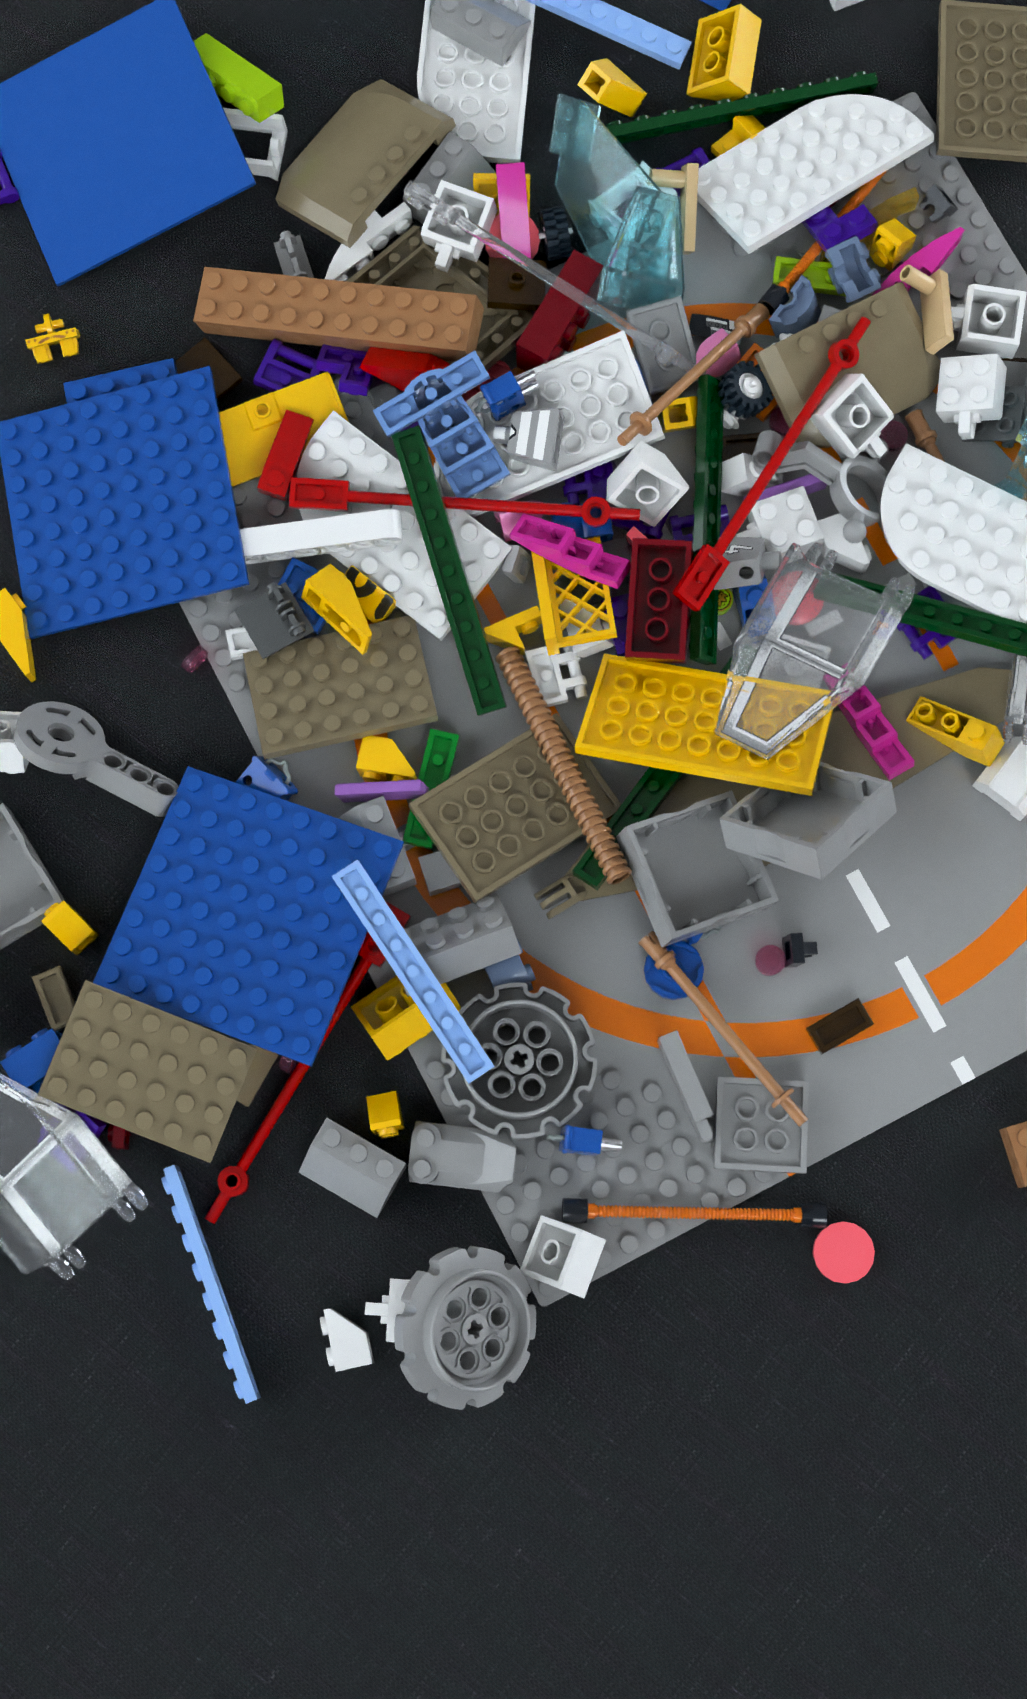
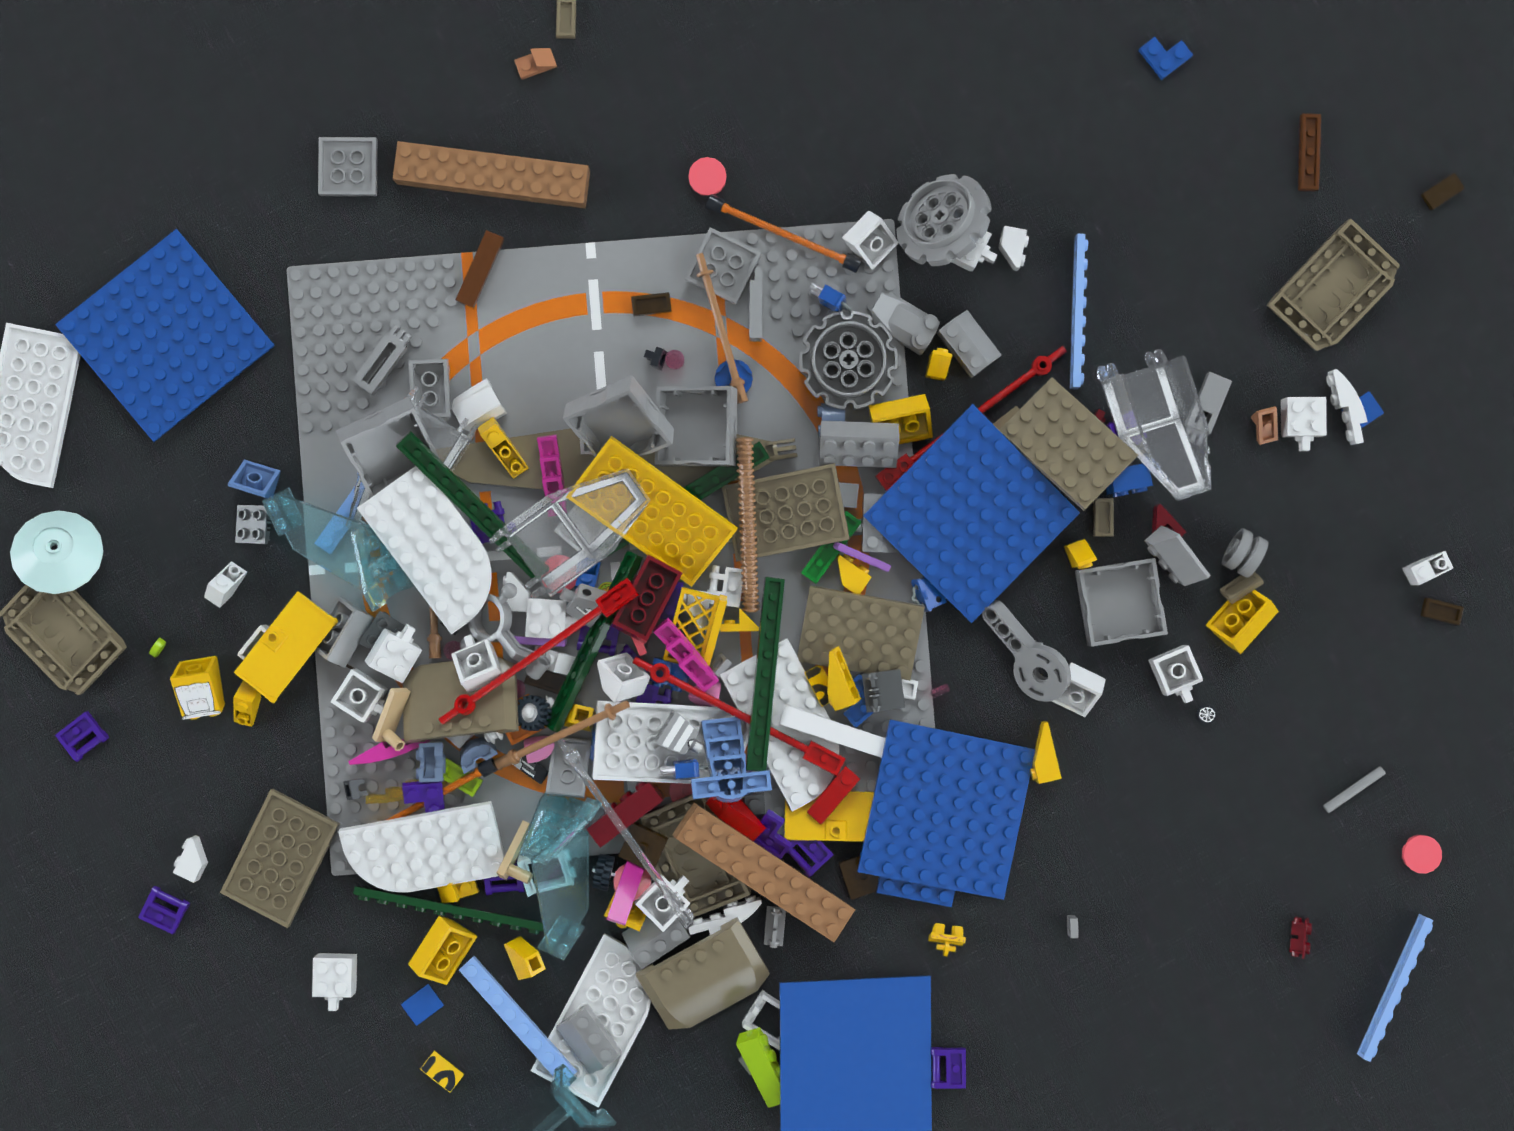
camera: 155 degrees left, 10 degrees up
light blue plate [332,859,495,1084] -> none
yellow slope [869,218,917,272] -> none

